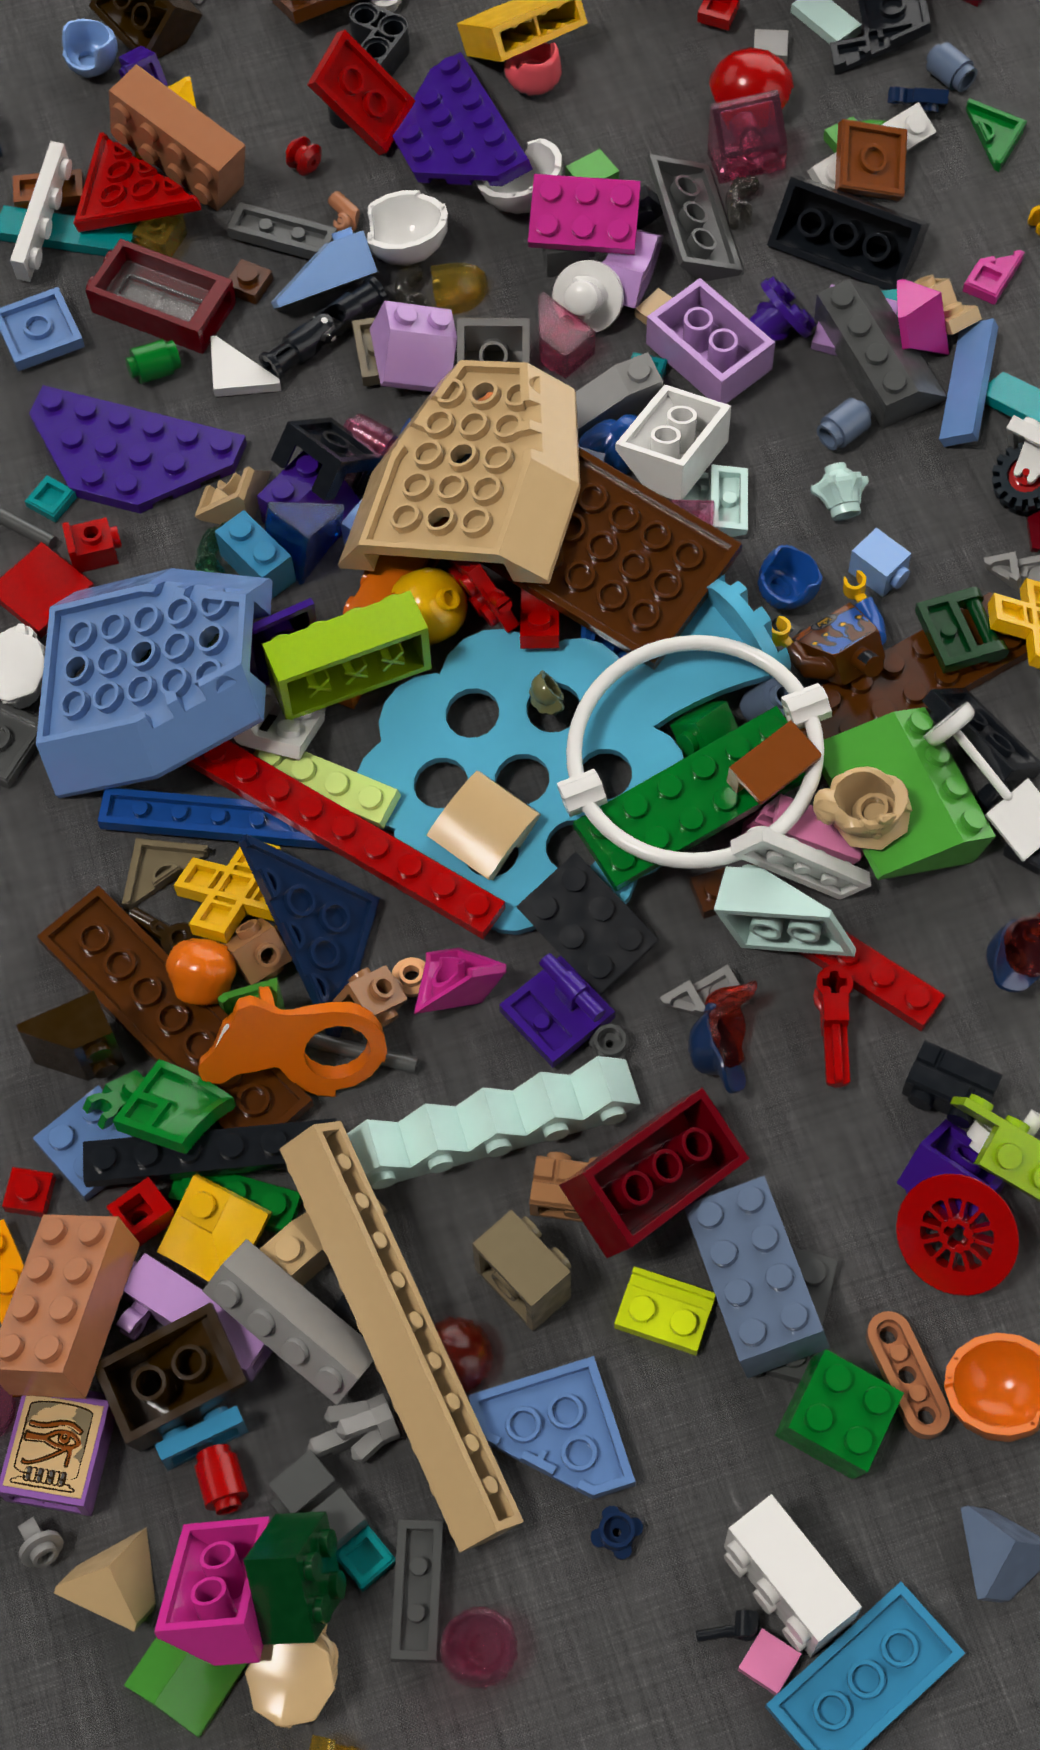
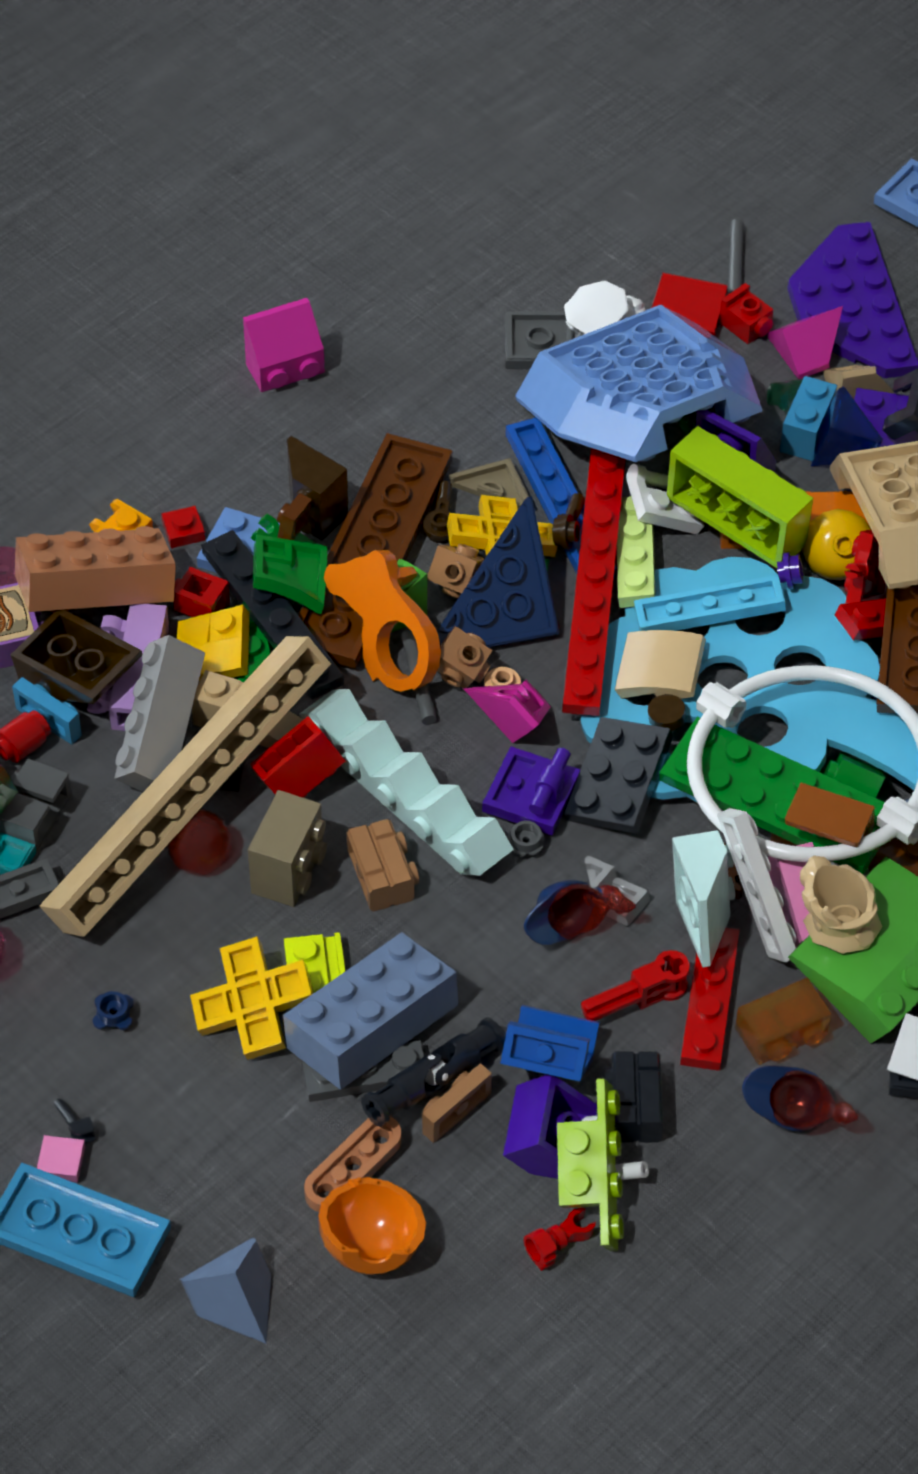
camera: 60 degrees right, 10 degrees down
teal tile [24,475,77,523] -> none
orange hair [165,938,238,1005] -> none
light grey rock [308,1394,401,1463] -> none
medium blue plate [468,1356,635,1499] -> none
olive piece [529,670,564,716] -> none
dark red brick [559,1087,750,1258] -> none
white brick [724,1494,862,1658] -> none
green brick [774,1349,904,1479] -> none
red piece [896,1174,1019,1296] -> none
none -> yellow plate [190,936,314,1060]
none -> red brick [250,716,346,798]
none -> reddish brown plate [277,493,312,540]
none -> black piece [361,1017,505,1127]
none -> medium nougat plate [422,1063,492,1143]
none -> blue panel [500,1005,600,1081]
none -> dark brown plate [552,493,585,550]
none -> medium azure plate [634,574,786,631]
none -> dark brown tile [648,694,686,731]
none -> clear orange piece [735,977,832,1065]
none -> dark pink slope [767,306,843,380]
none -> dark purple plate [777,553,804,589]

